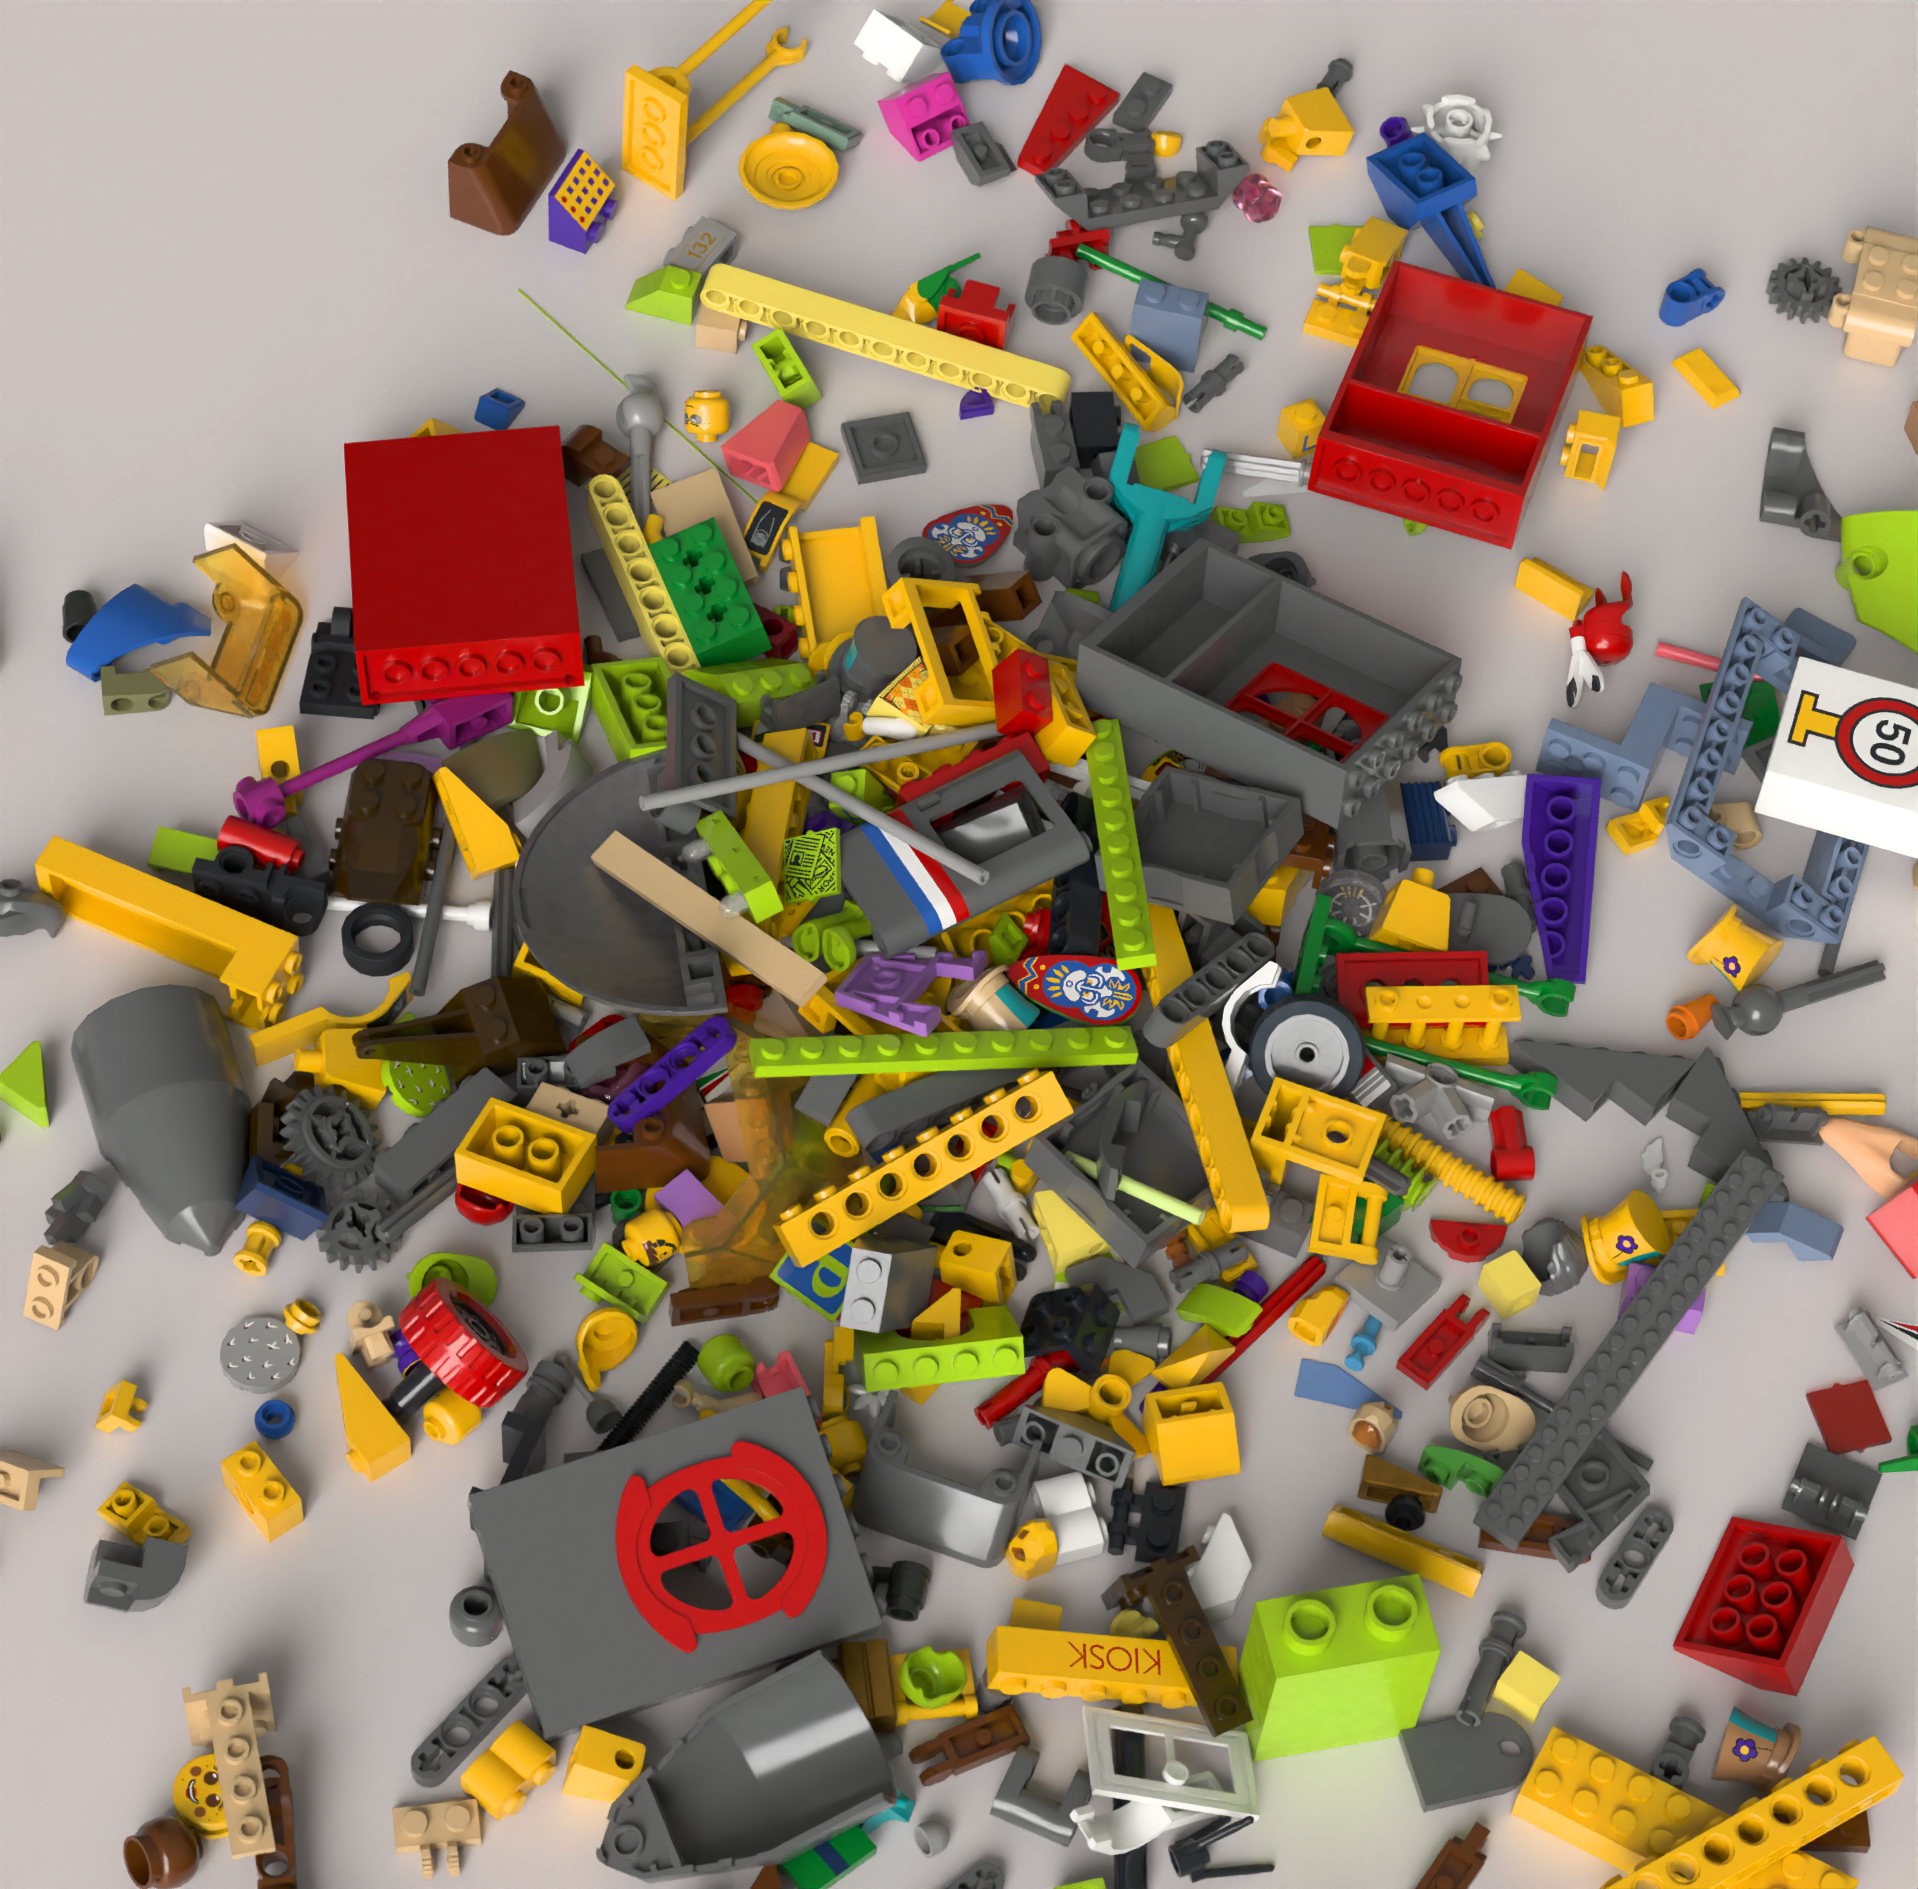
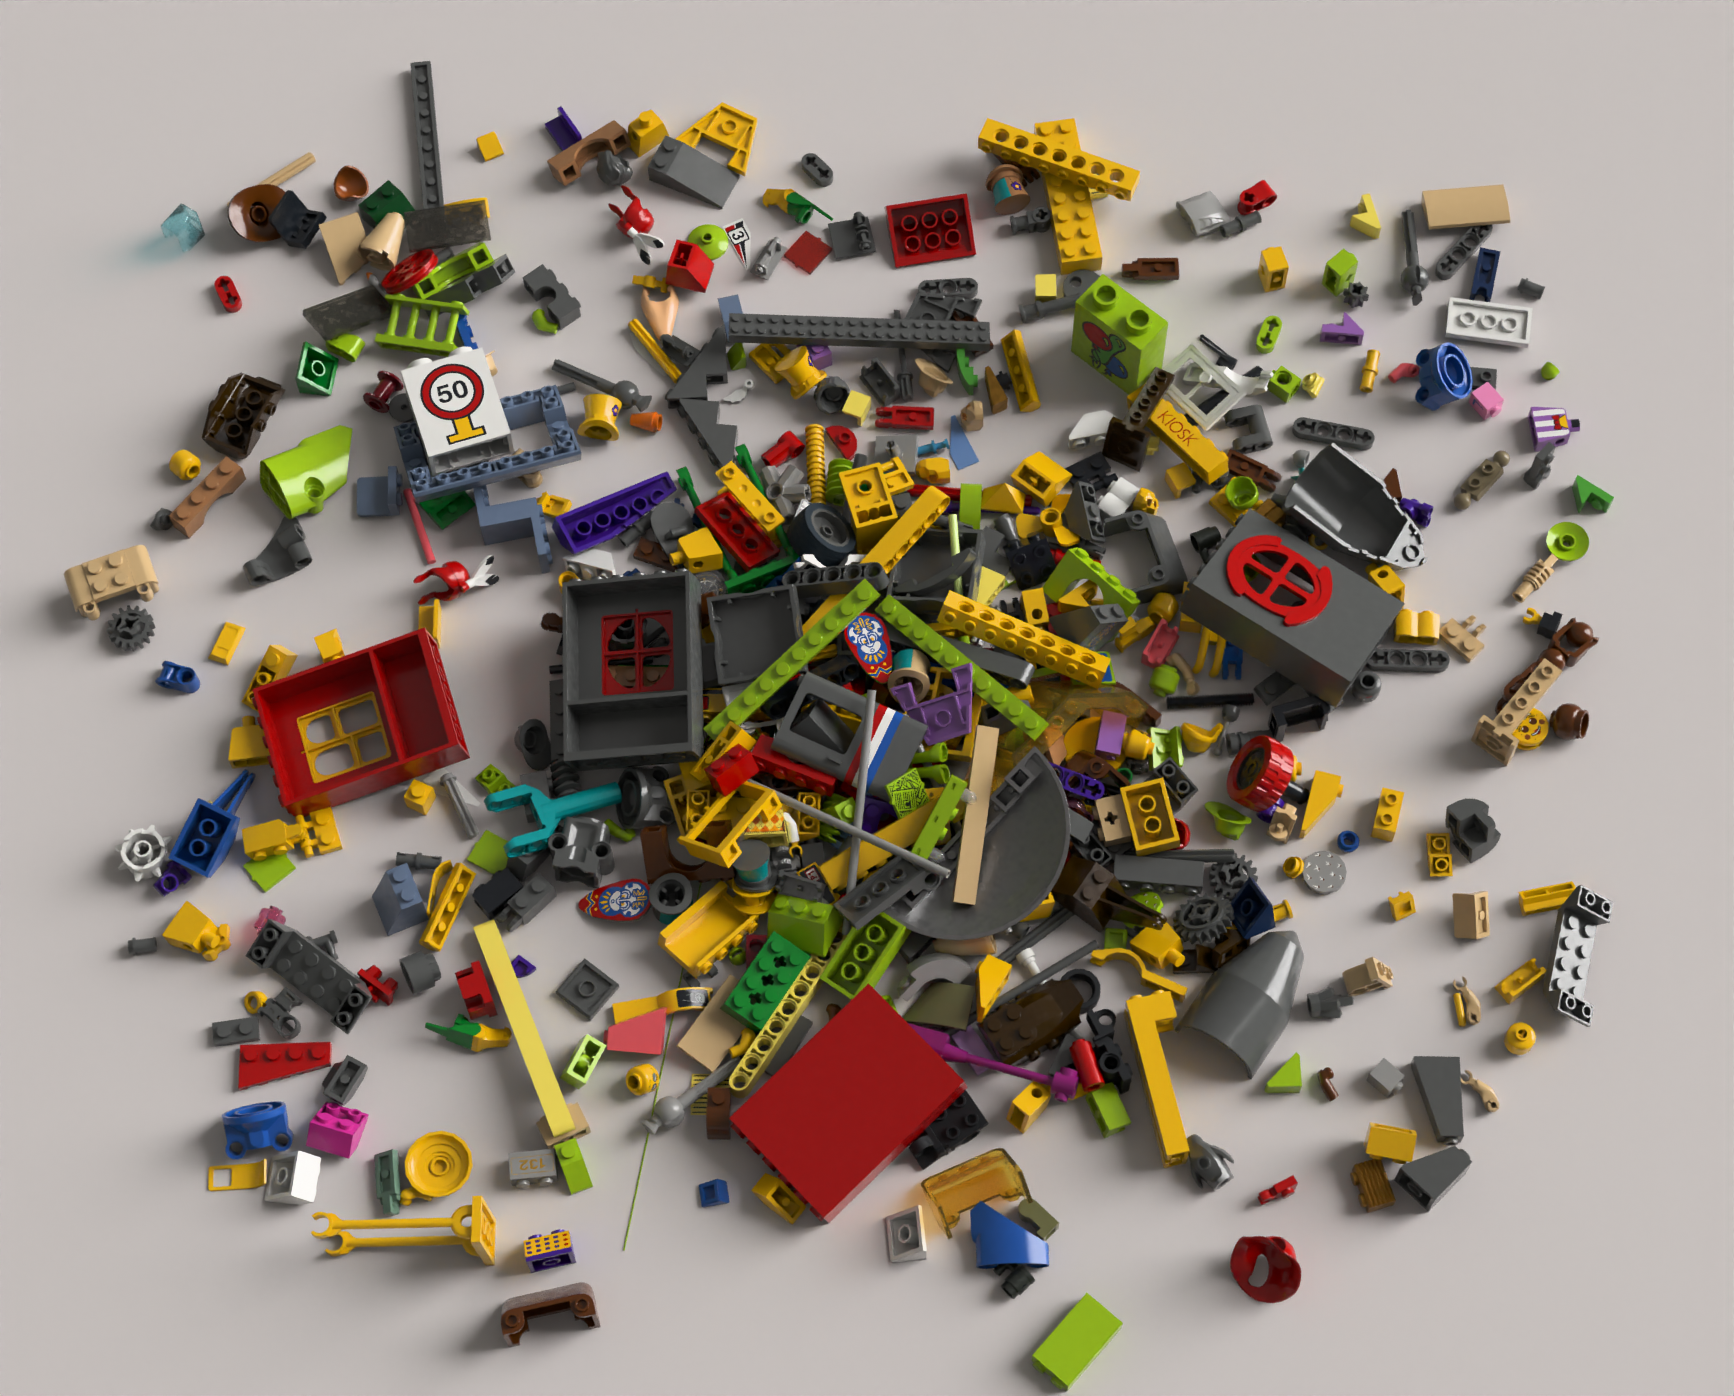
camera: 120 degrees left, 10 degrees up
green bar [1075,243,1267,341] -> none

